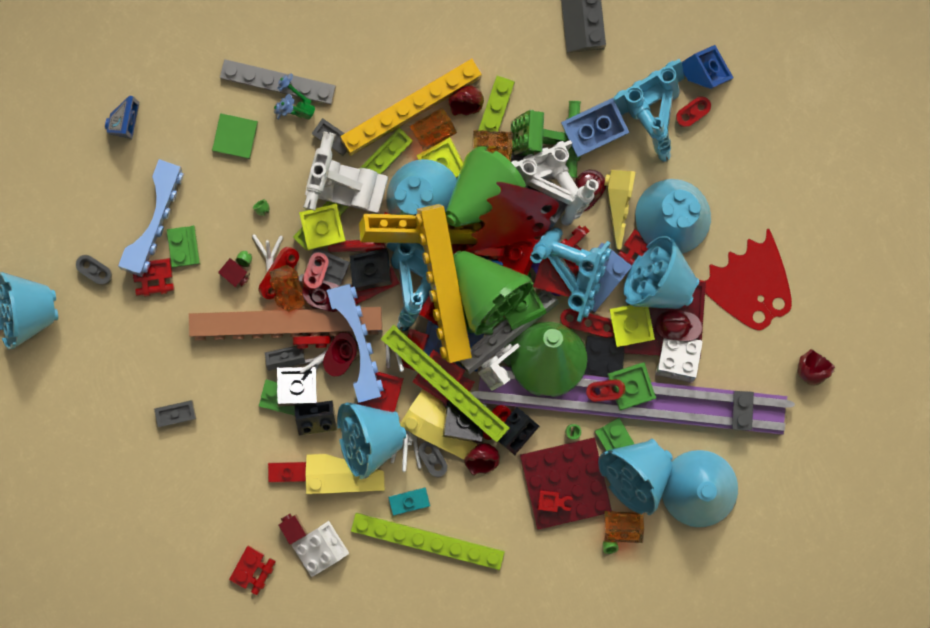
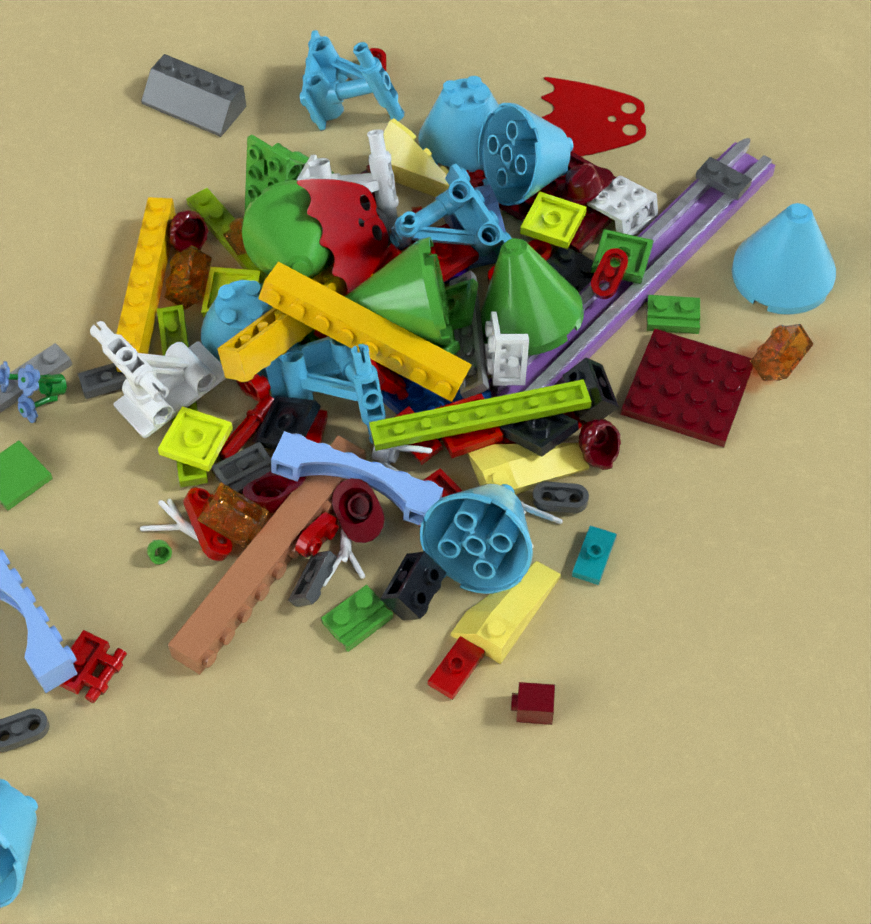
camera: 55 degrees left, 30 degrees down
dark grey plate [154,400,197,427] -> none
bright green plate [167,225,200,268] -> none
dark red brick [218,258,249,288] -> none
red plate [229,545,276,595] -> none
bright green hinge [253,199,270,216] -> none
plate [277,367,317,406] -> none
white bracket [292,521,349,577] -> none
plate [302,252,329,290] -> none
lime plate [351,512,505,570] -> none
red plate [538,490,573,512] -> none
medium blue slope [561,98,629,157] -> none
bright green hinge [565,424,581,440] -> none
medium azure cone [598,439,673,516] -> none
bright green hinge [602,537,619,554] -> none
blue slope [682,45,734,89] -> none
dark red hair [797,349,835,385] -> none

